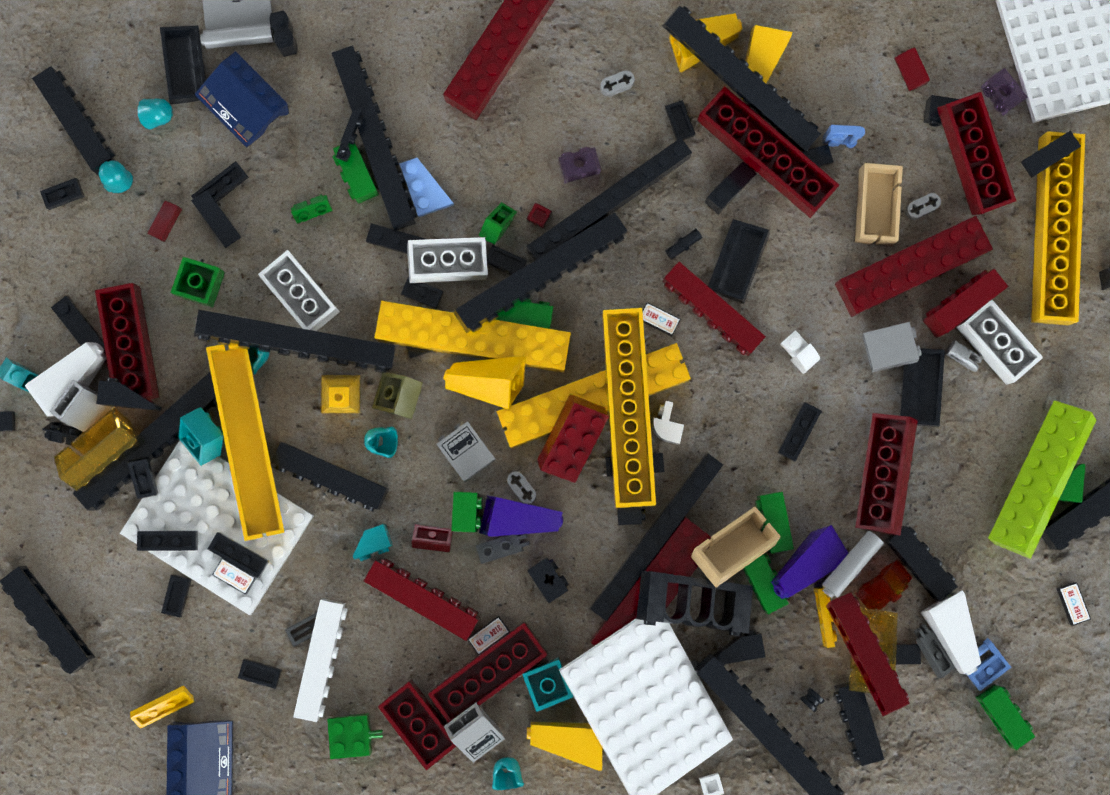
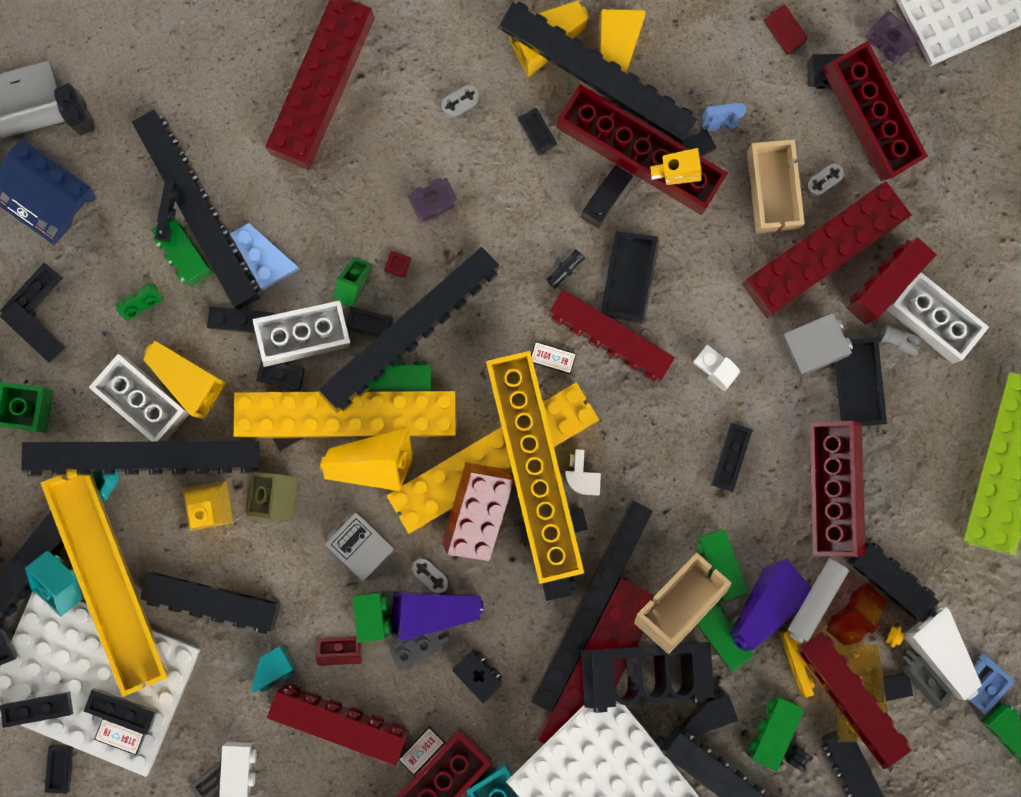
camera: 10 degrees left, 0 degrees up
teal hair [364,426,398,458] -> none
black brick [527,138,692,261] -> none
black tile [1021,130,1081,178] -> none
yellow brick [1031,131,1085,325] -> none
none -> yellow slope [143,341,227,420]
none -> yellow torso [650,148,701,185]
none -> green brick [747,694,804,772]
none -> yellow plate [886,626,905,648]

